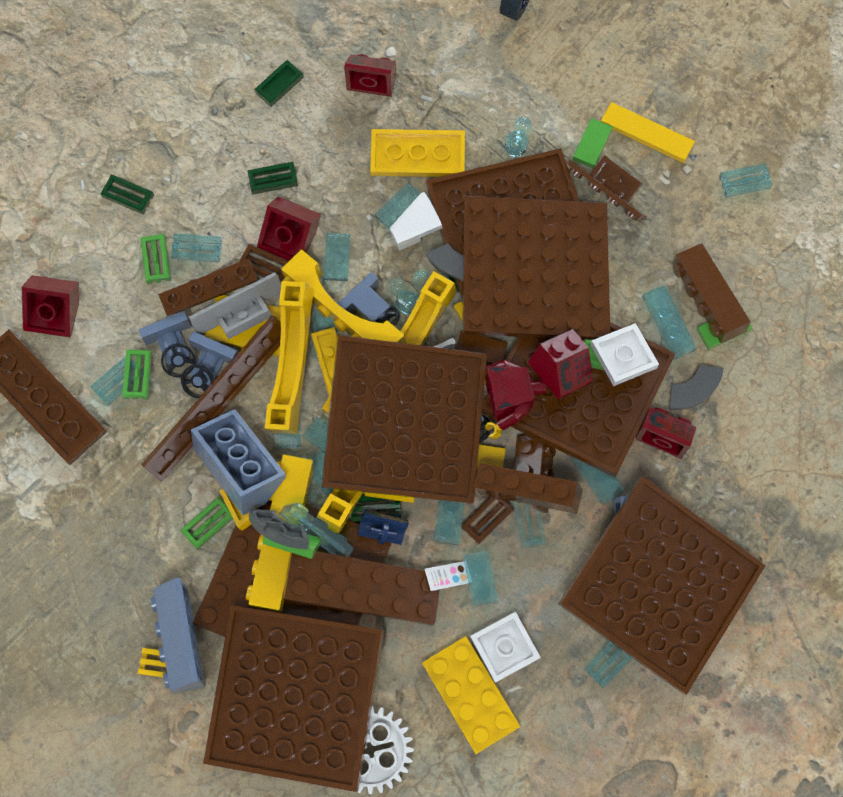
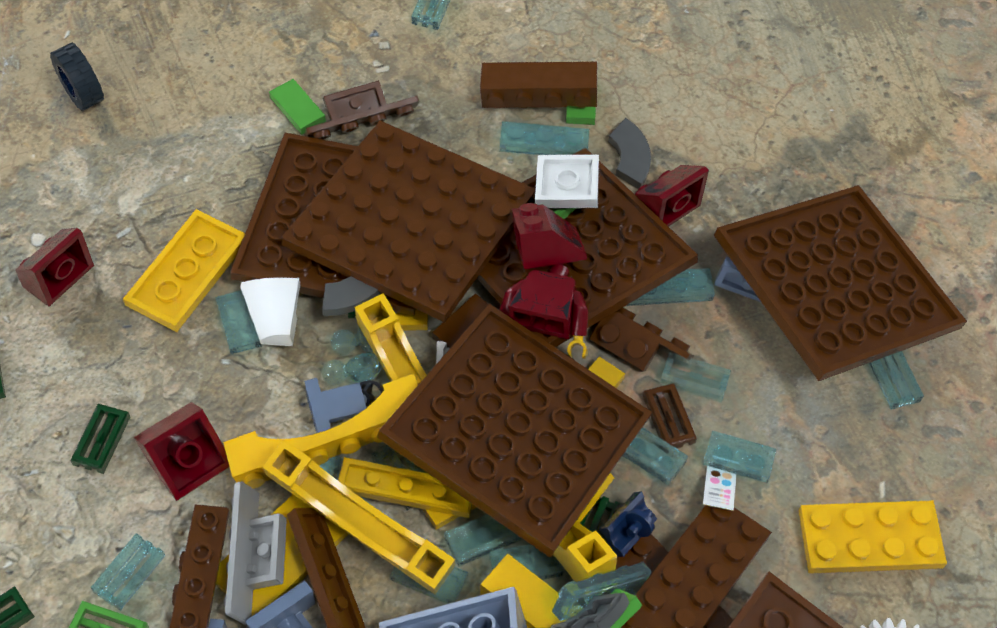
camera: 65 degrees left, 15 degrees down
reddish brown tile [239,244,289,282] -> none
clear light blue tile [323,233,351,282] -> none
white plate [470,612,541,683] -> none
reddish brown brick [473,463,583,514] -> none
clear light blue plate [504,116,532,156] -> none
yellow tile [601,102,695,163] -> none

